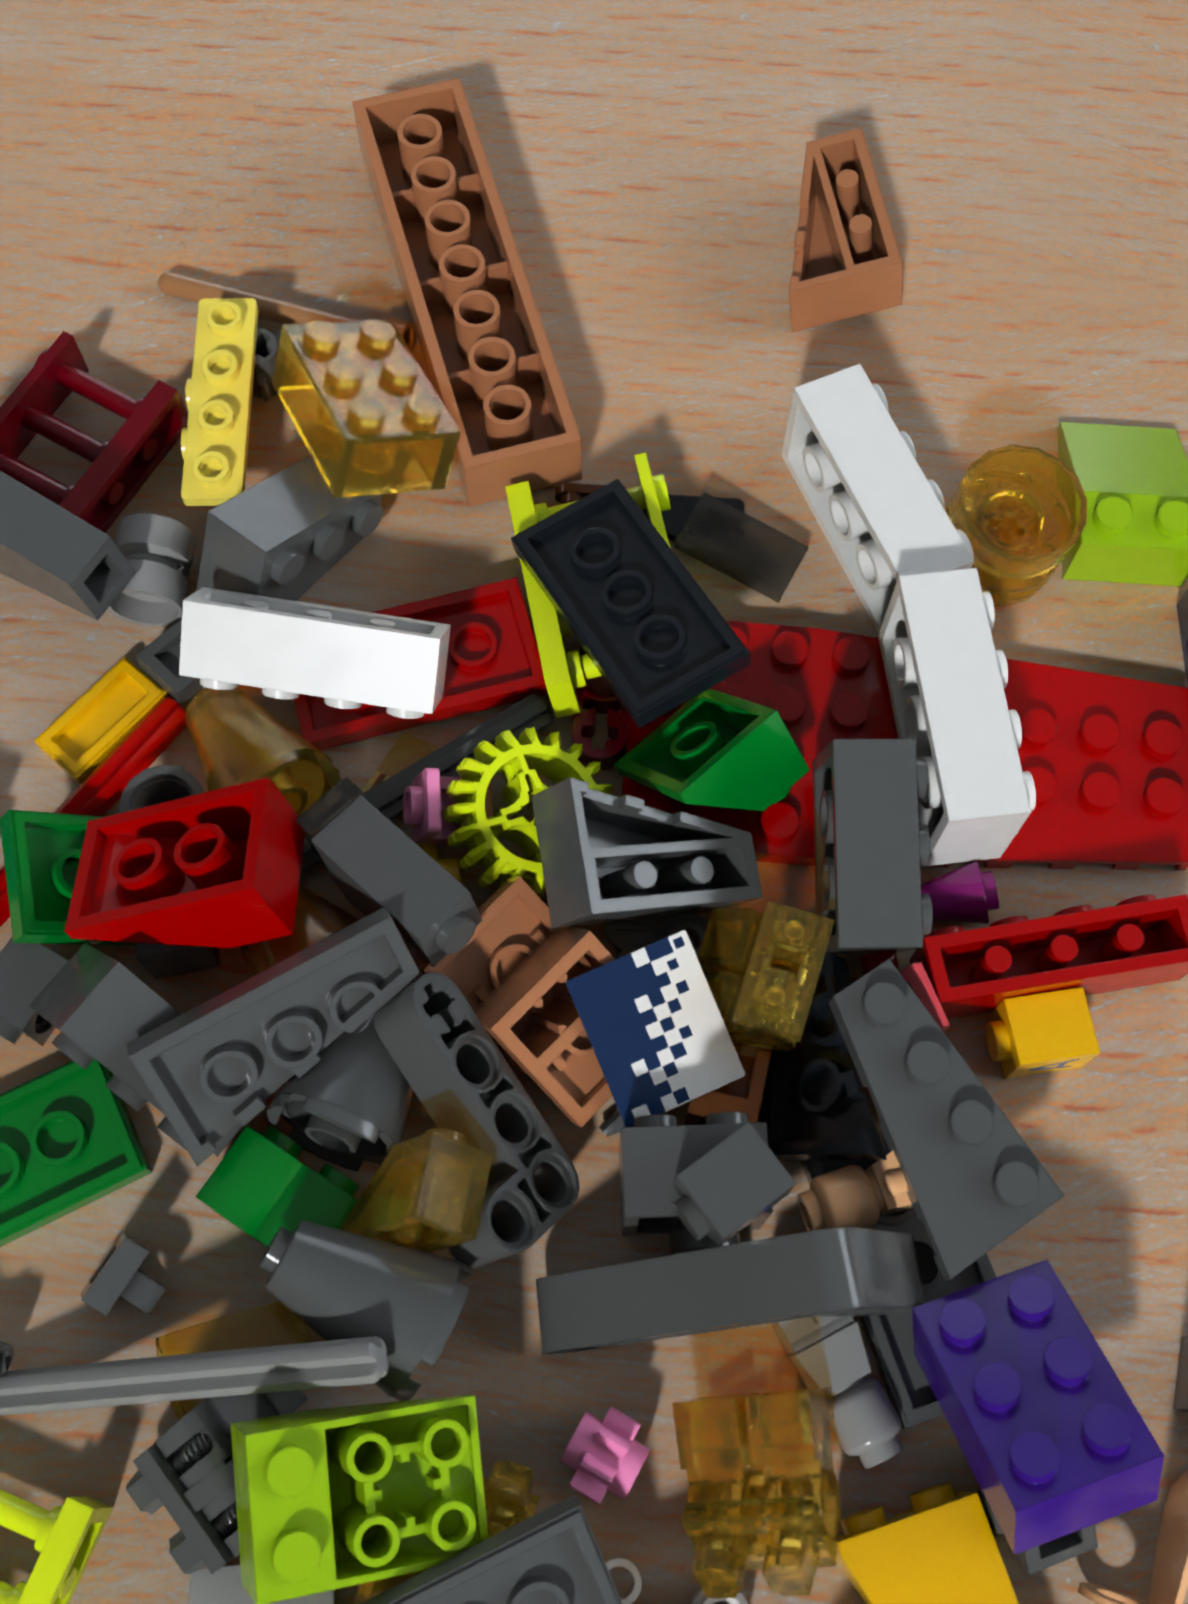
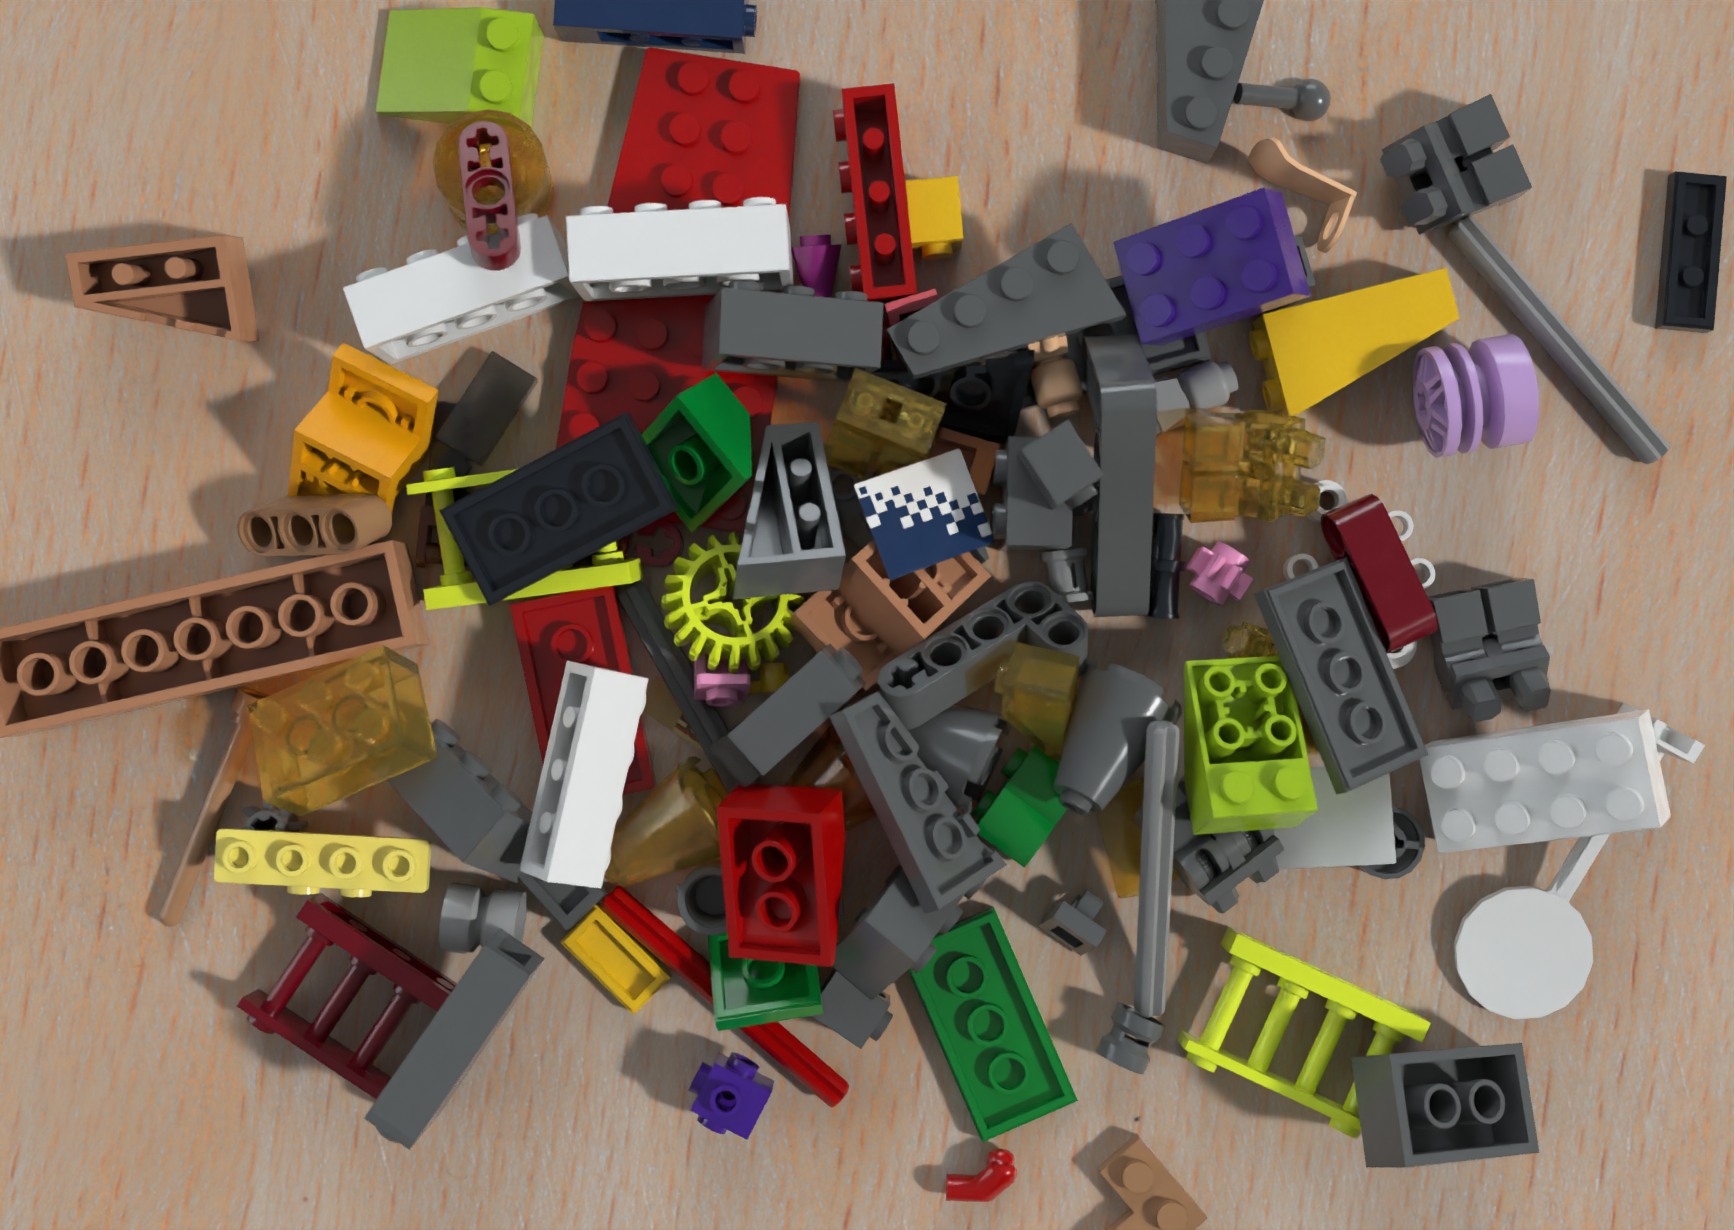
camera: 85 degrees left, 20 degrees up
none -> medium nougat beam [237,493,392,556]
none -> light orange bracket [287,342,439,543]
none -> dark red beam [458,121,521,271]
none -> light grey bush [1041,548,1094,603]
none -> black pin [1145,513,1186,619]

